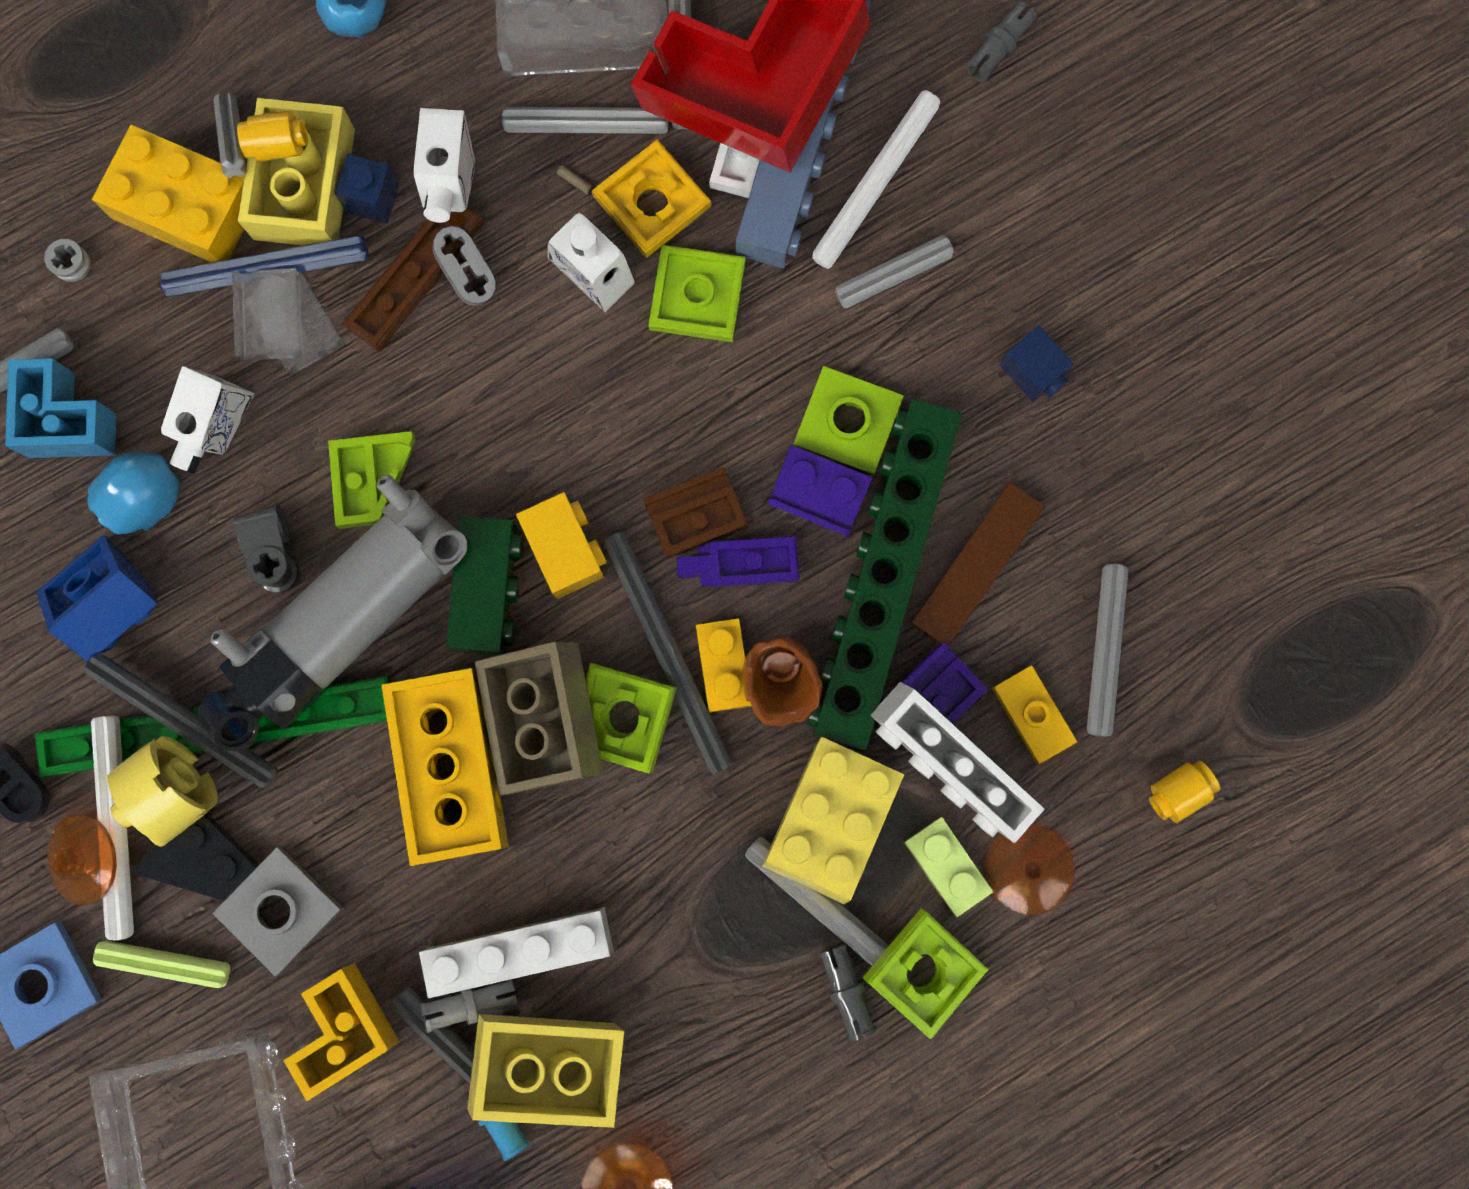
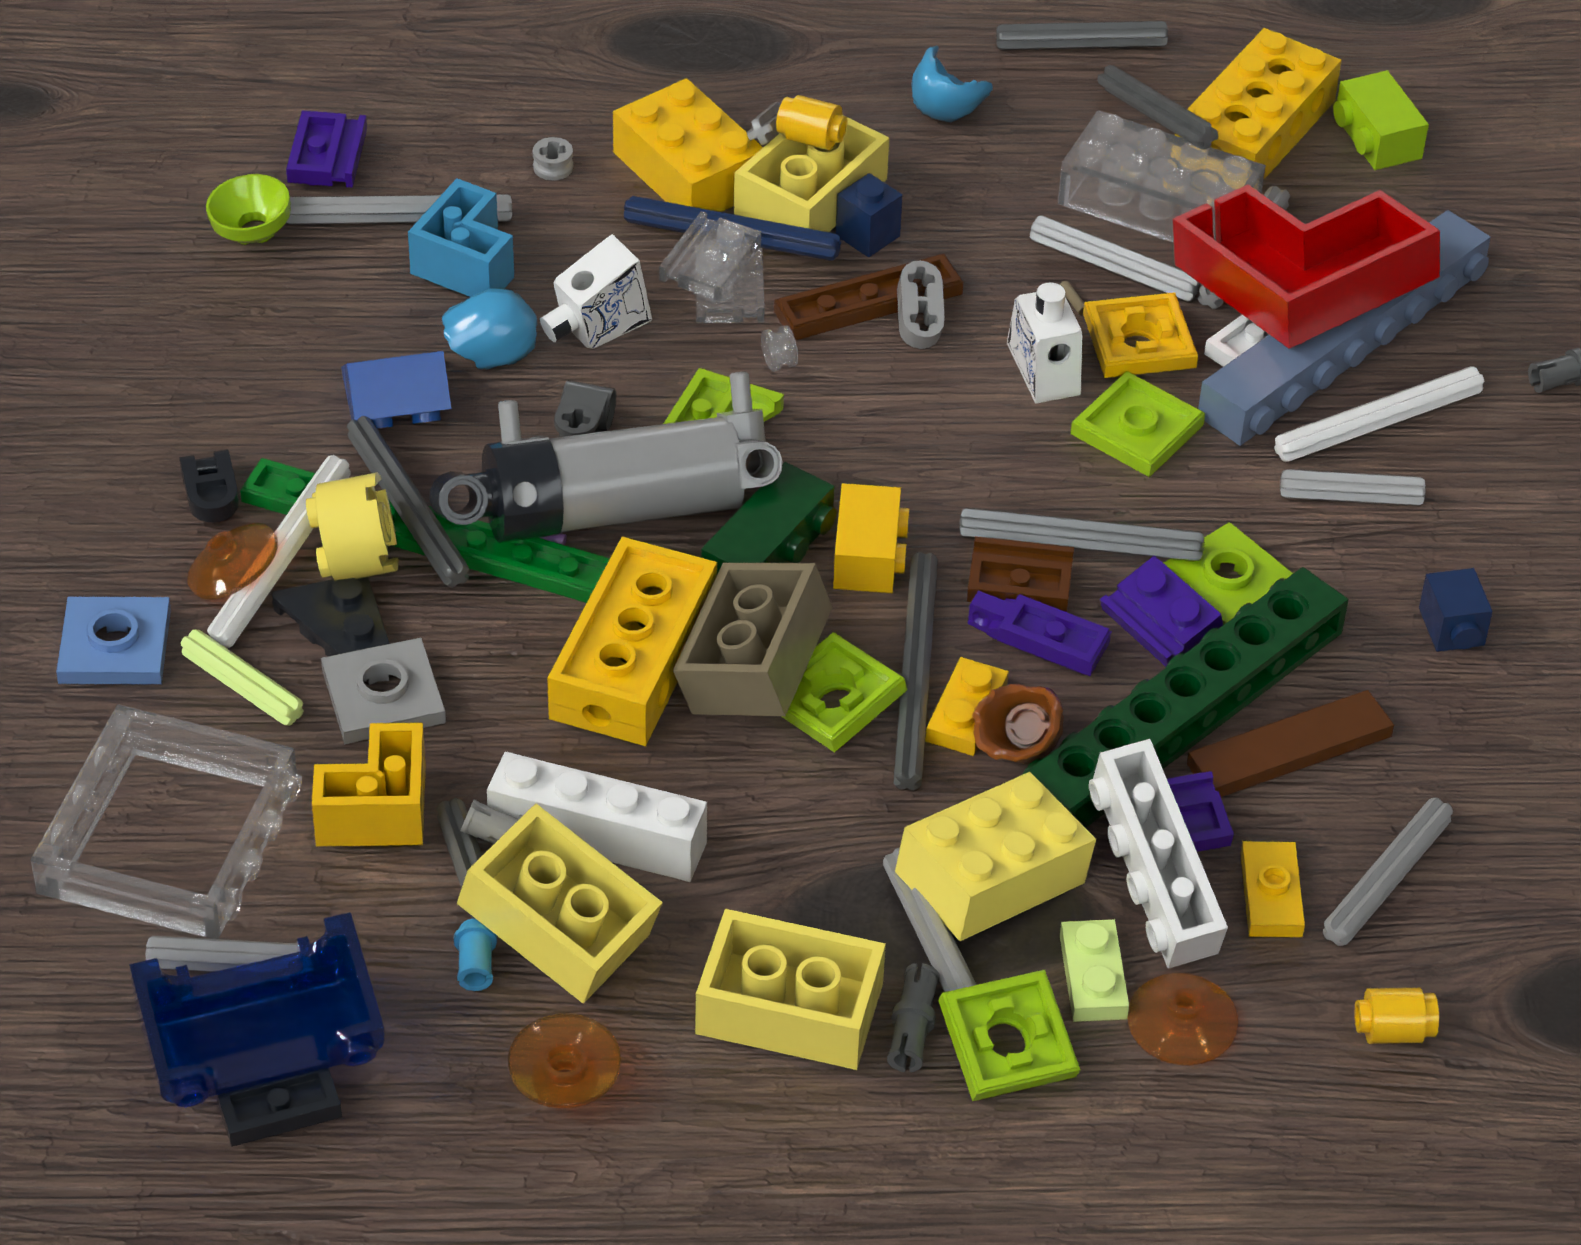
camera: 30 degrees right, 35 degrees down
white torso [414,108,476,223] -> none
none -> light yellow brick [695,909,886,1070]
none -> clear bush [761,325,798,372]
none -> axle [959,508,1205,561]

